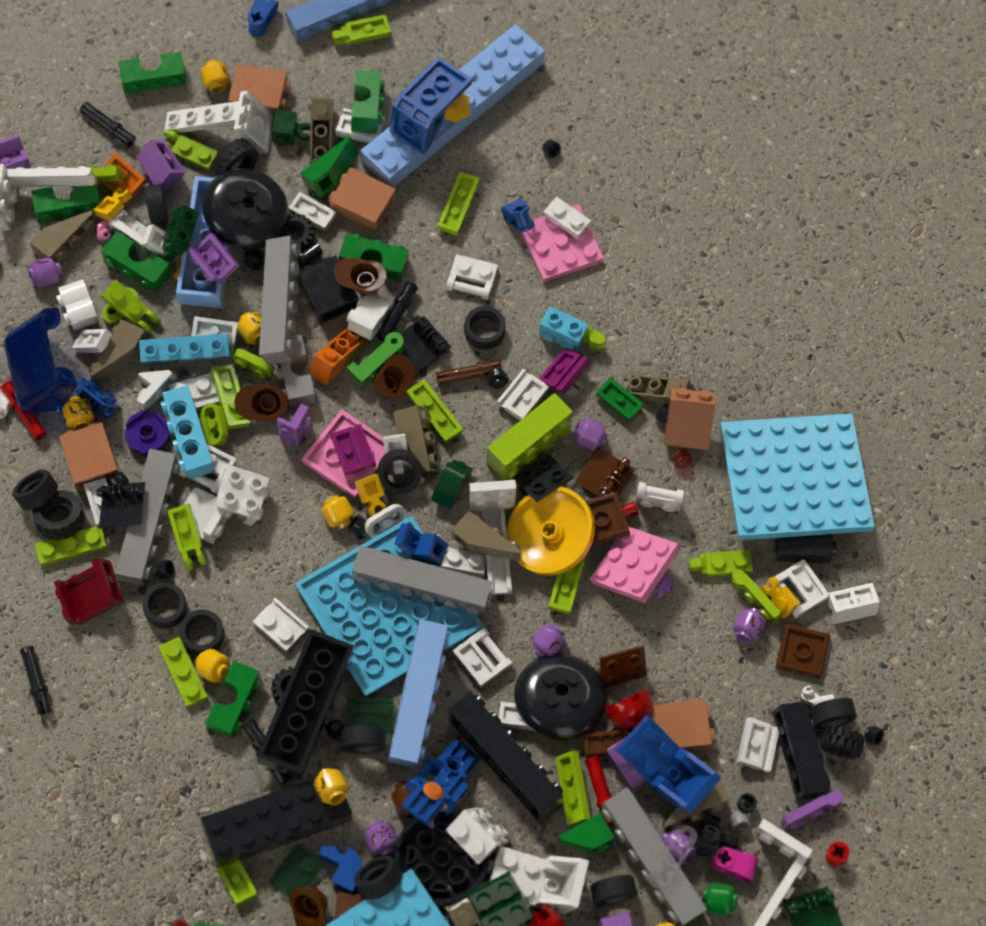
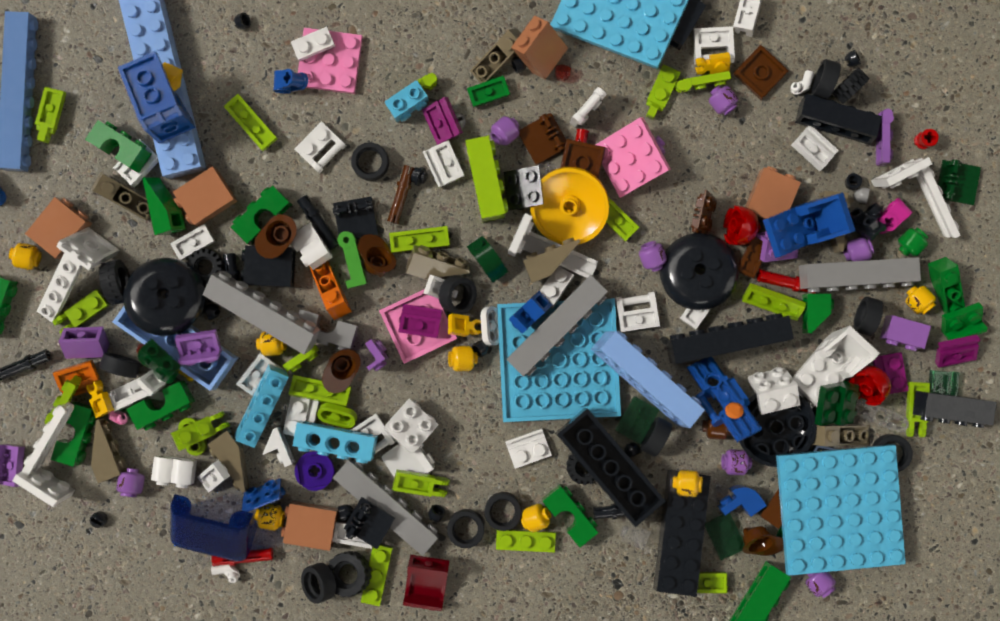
camera: 65 degrees left, 20 degrees up
dark green brick [272,109,311,145] -> none
black tyre [354,856,402,900] -> none
clear beam [648,826,697,889] -> none

